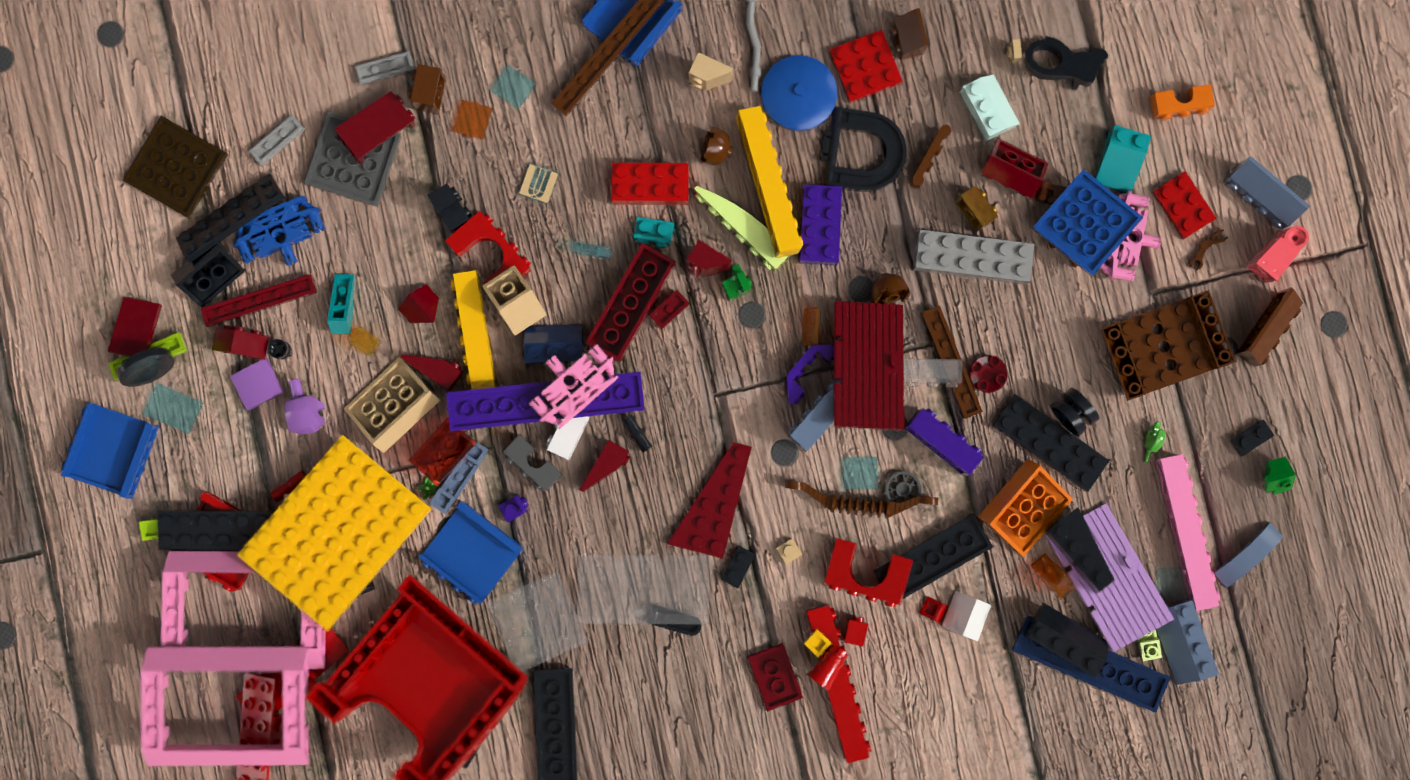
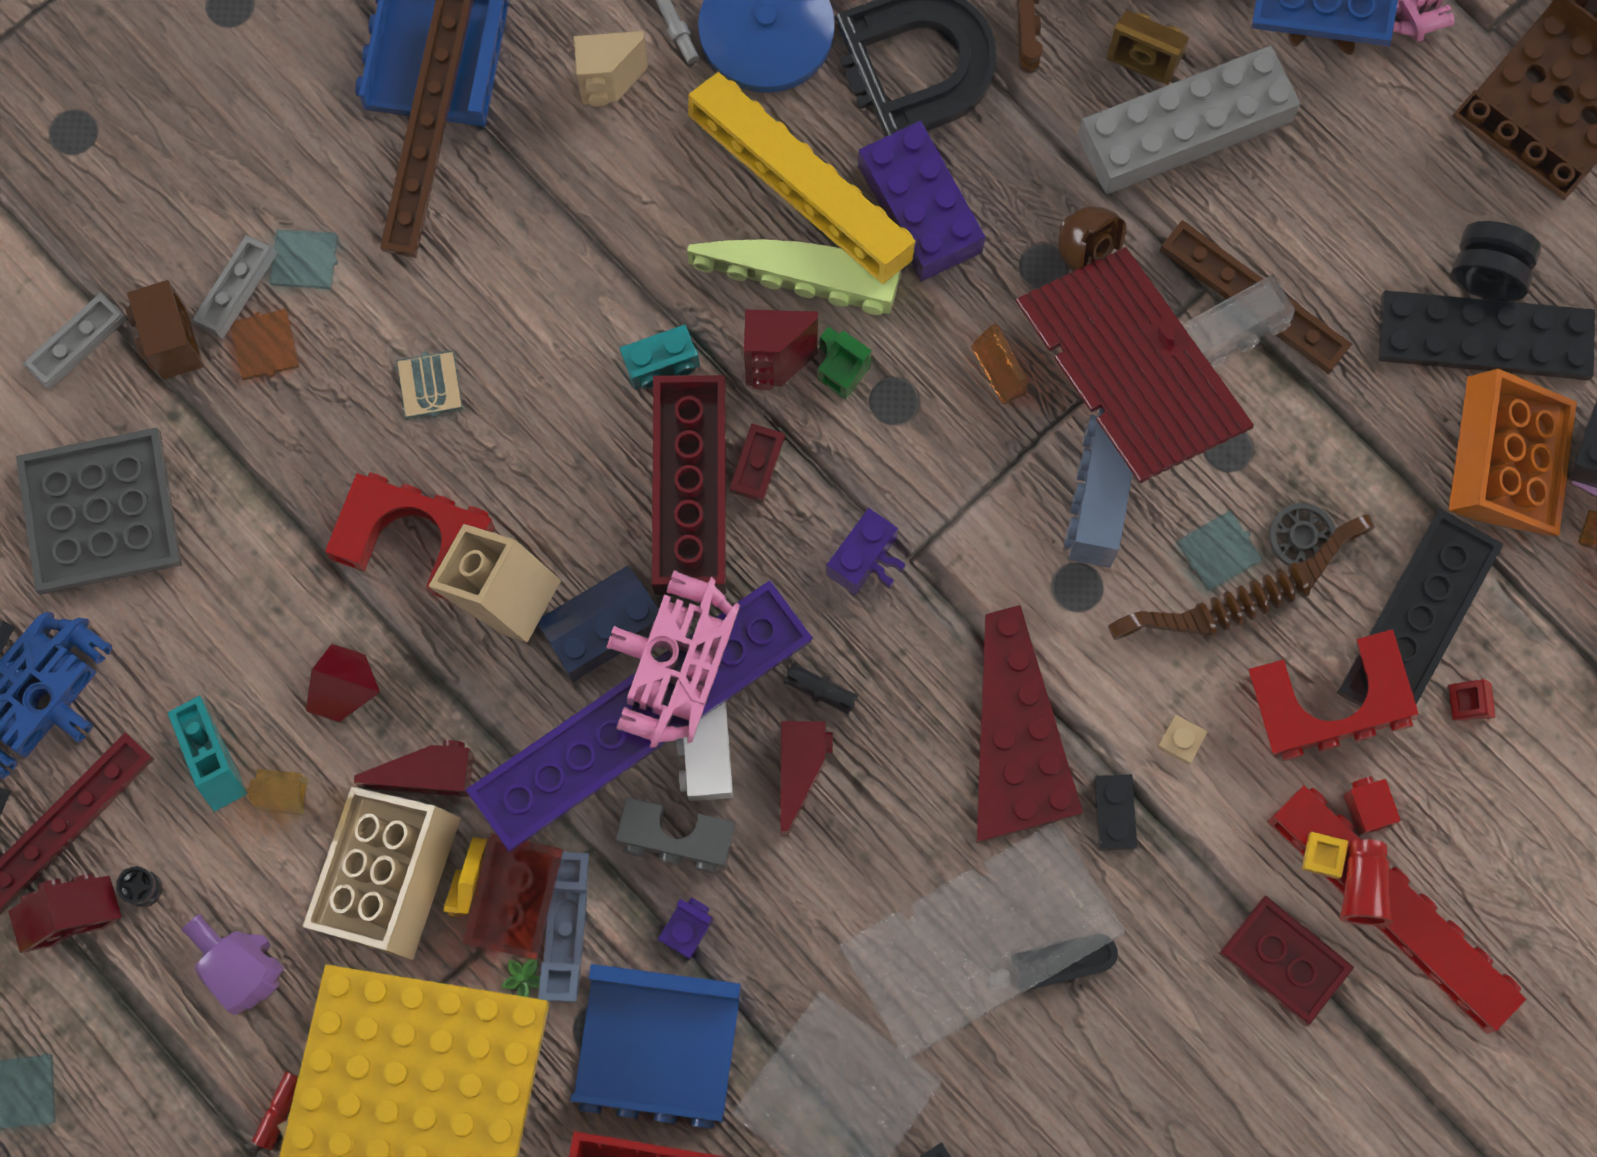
camera: 25 degrees left, 10 degrees down
medium lavender slope [230,358,284,411] -> none
dark red panel [335,91,415,164] -> none
black brick [427,183,472,234] -> none
yellow brick [451,270,497,390] -> none
clear light blue piece [572,242,612,259] -> none
red brick [612,163,689,205] -> none
reddish brown cylinder [700,126,733,166] -> none
dark purple slope [786,344,834,405] -> none
dark purple brick [904,408,984,476] -> none
white slope [941,591,992,641] -> none
dark red dish [969,355,1008,393] -> none
none -> light grey tile [191,235,278,339]
none -> yellow slope [443,837,487,917]
none -> dark purple brick [826,508,906,595]

